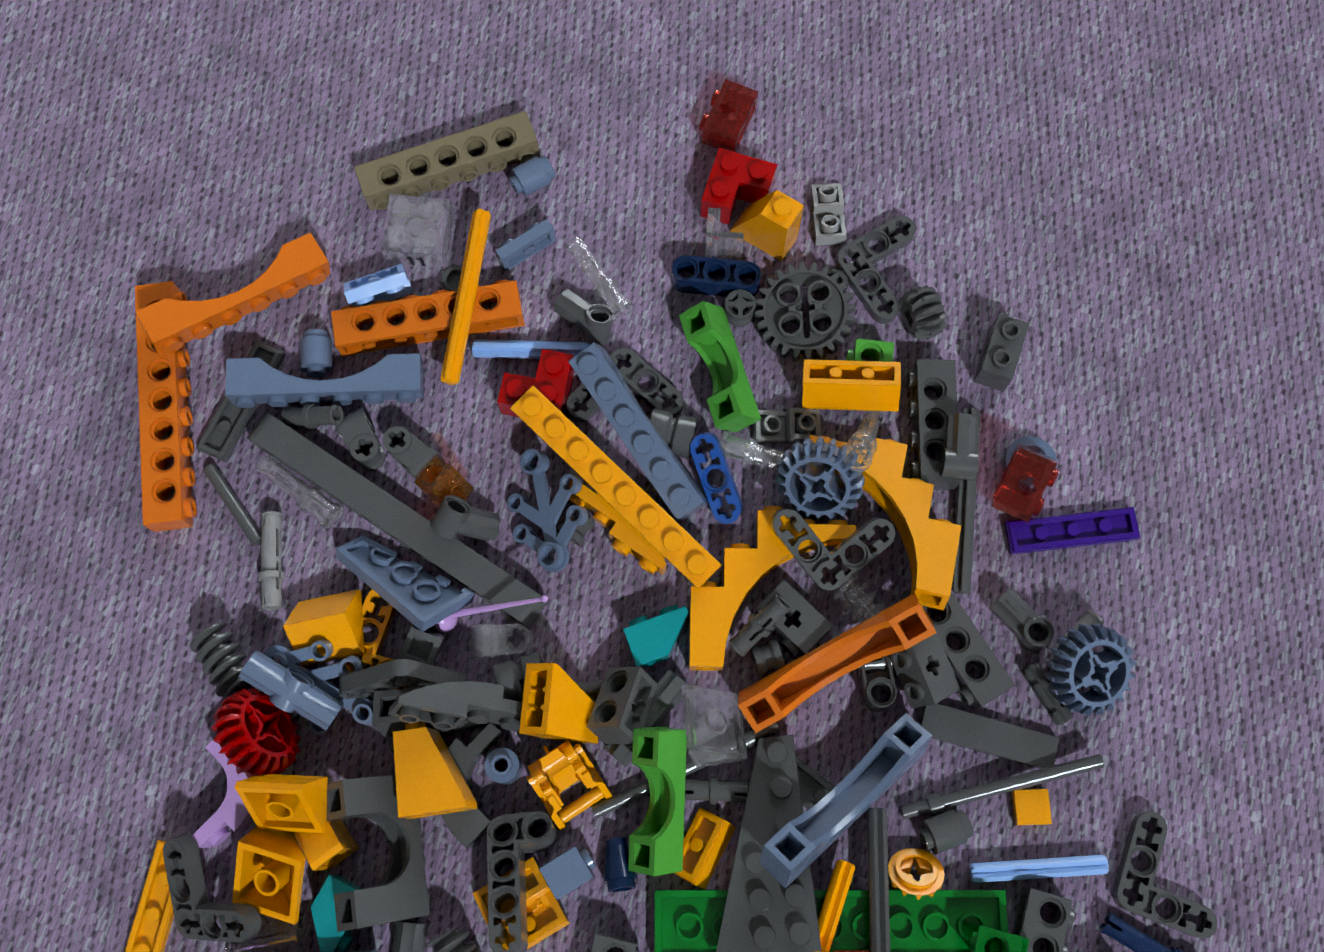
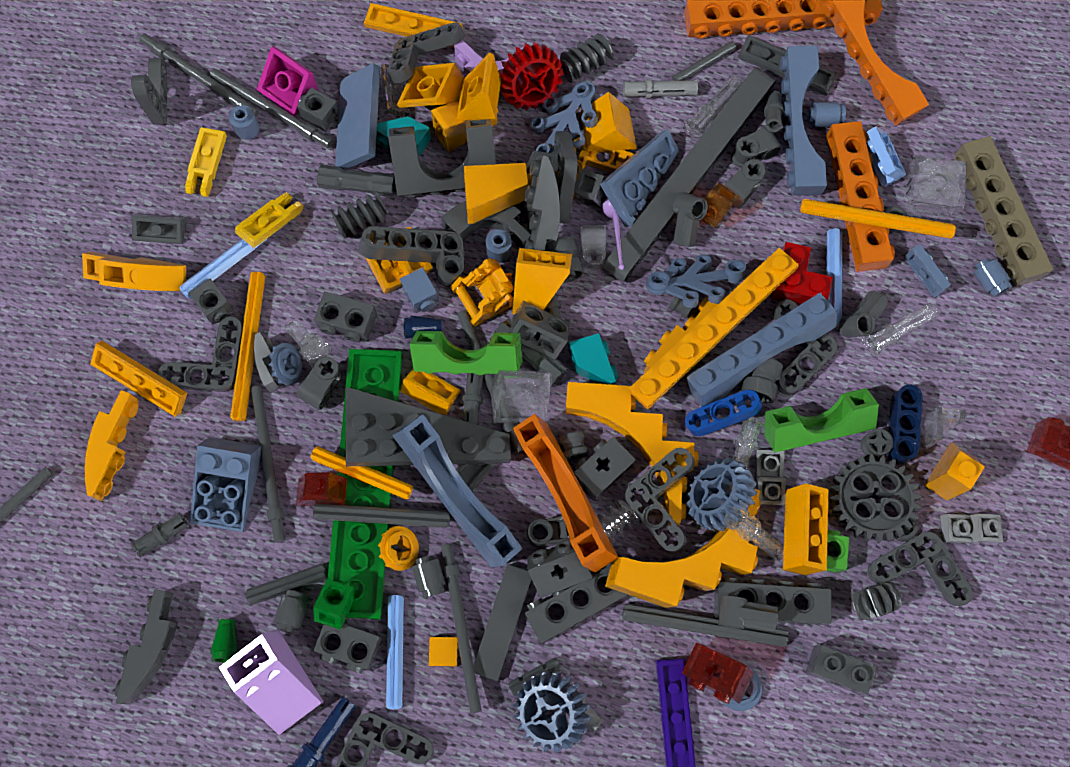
camera: 90 degrees right, 0 degrees up
sand blue piece [238,650,344,731] -> none
red brick [700,148,777,225] -> none
dark grey pin [729,594,791,656] -> none
dark grey piece [989,588,1055,652] -> none

